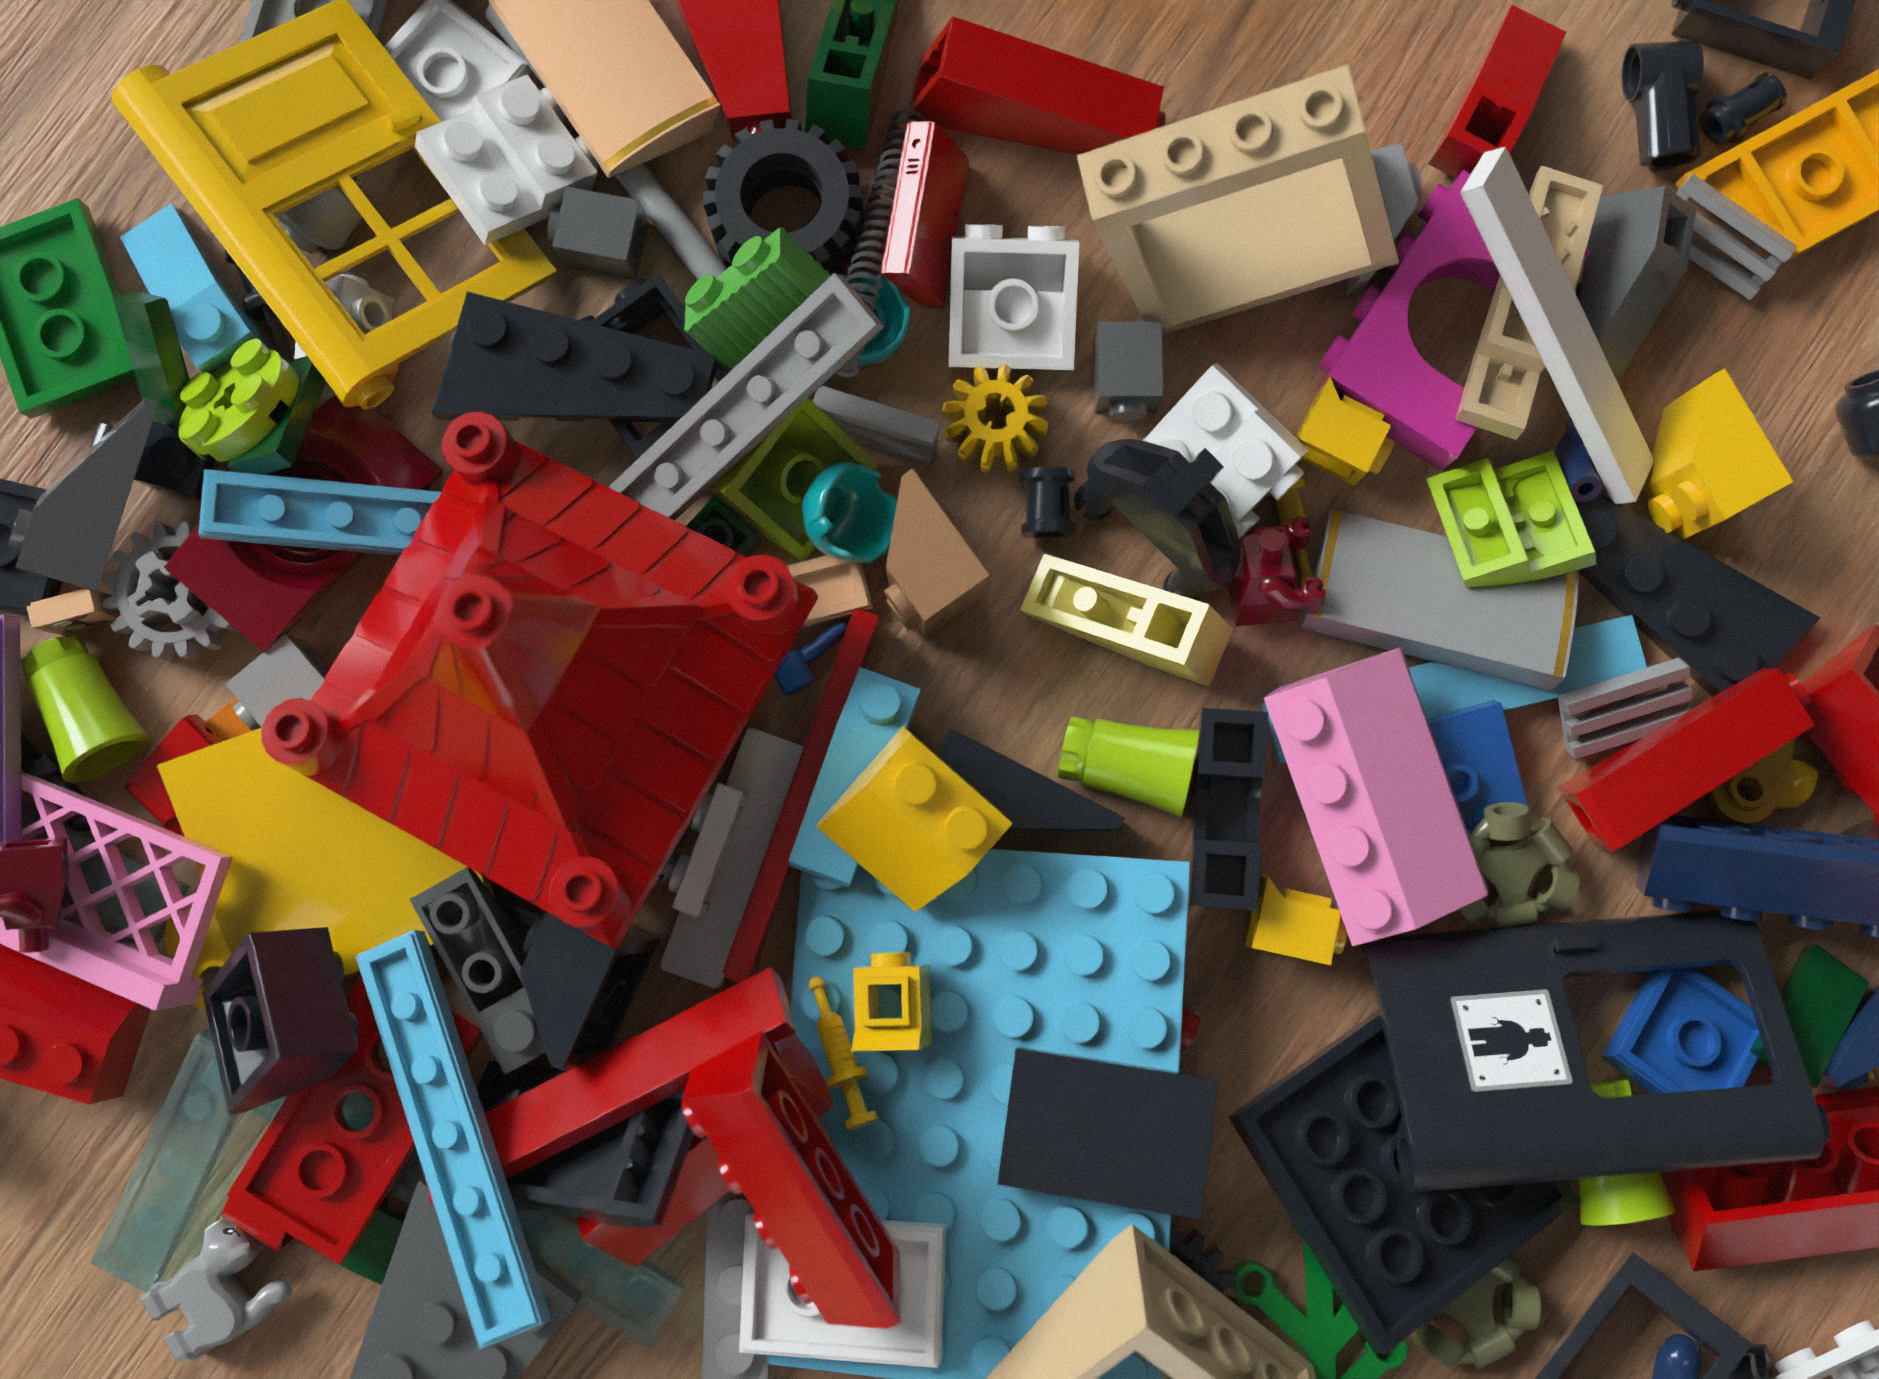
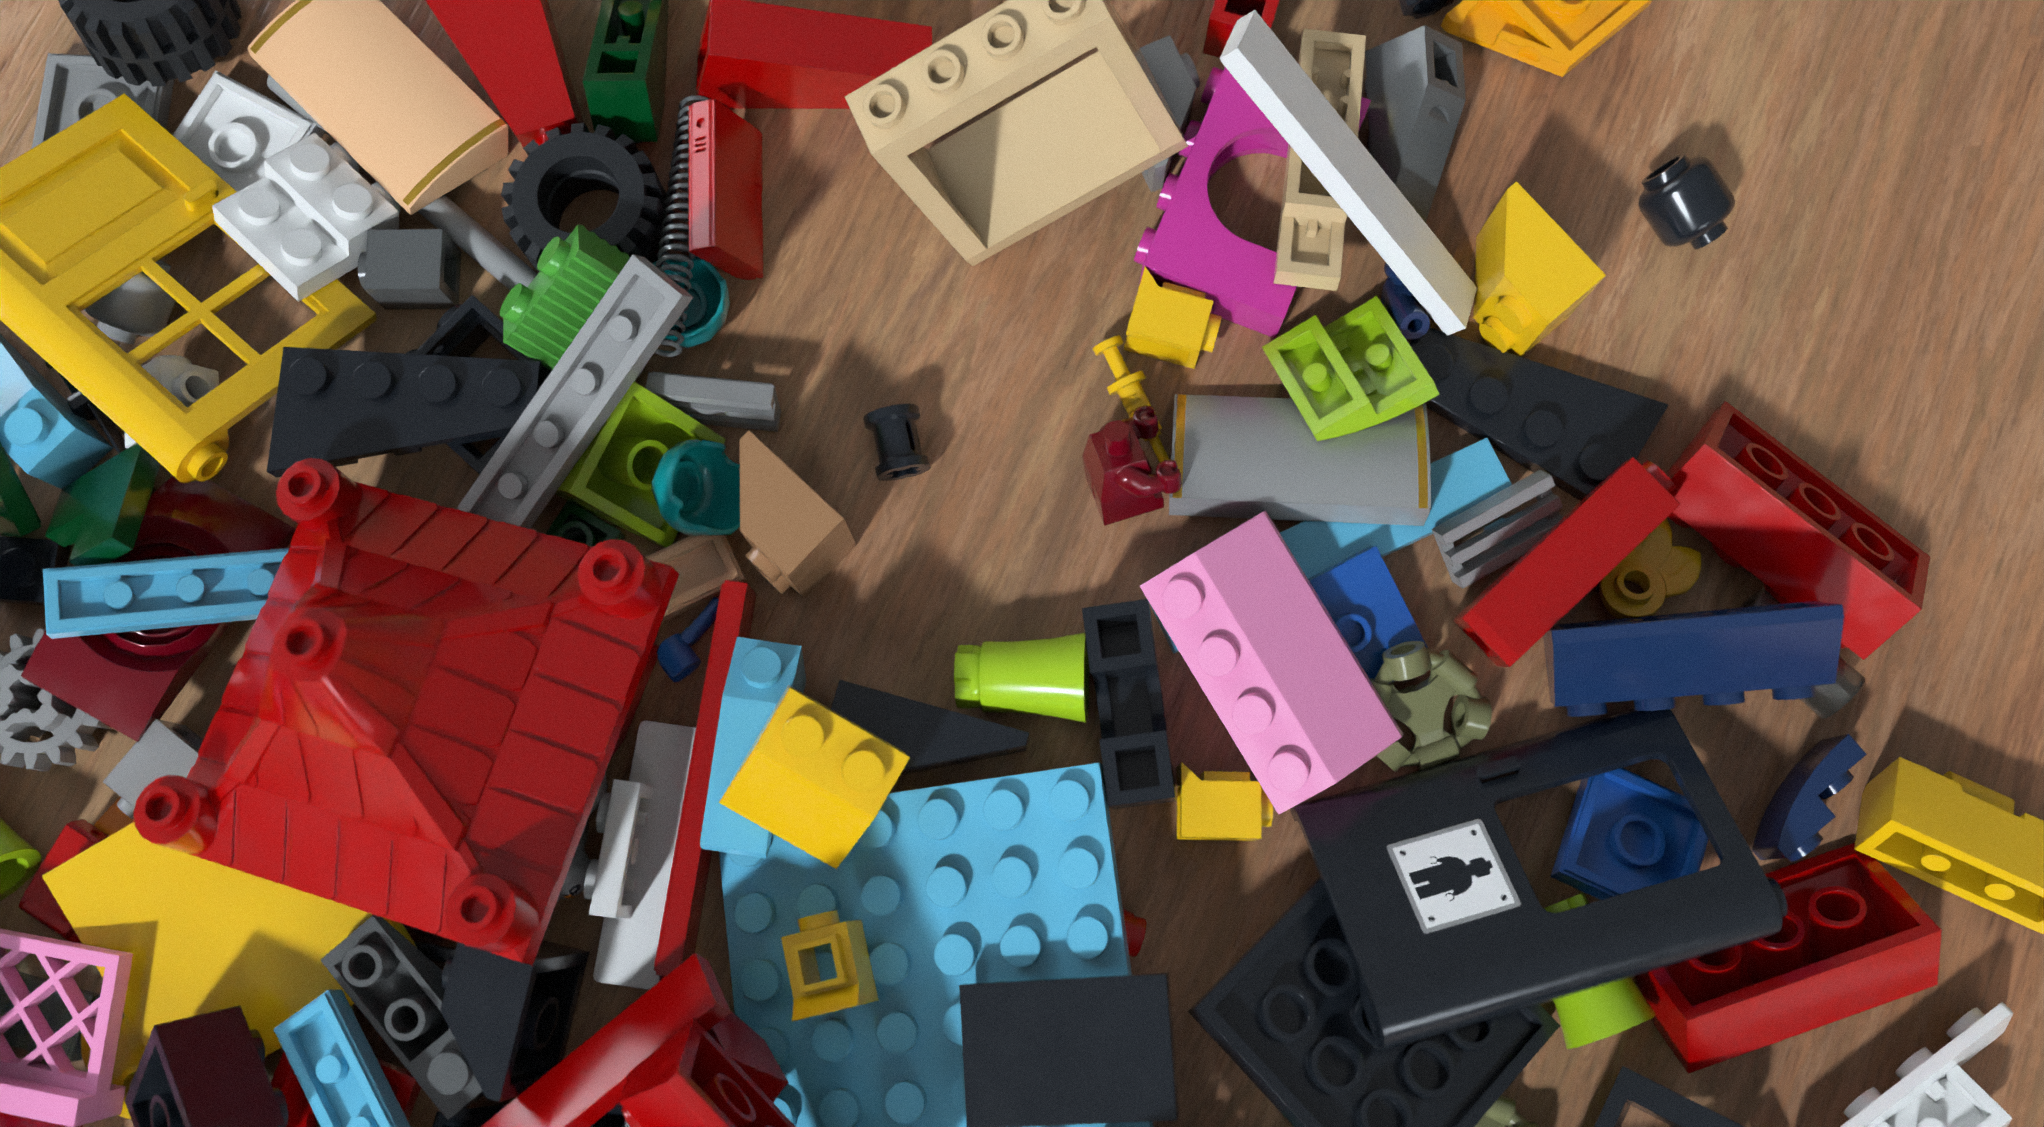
camera: 10 degrees left, 5 degrees down
lime plate [178,339,299,462] -> none
yellow piece [809,976,878,1131] -> none
yellow gear [942,364,1049,473] -> none
white plate [949,224,1079,370] -> none
light yellow slope [1020,554,1233,687] -> none
black connector [1074,439,1240,601] -> none
dark grey brick [1093,321,1163,421] -> none
white plate [1143,363,1309,539] -> none
light grey tile [1675,173,1796,300] -> none
dark green tile [1750,944,1869,1088] -> none

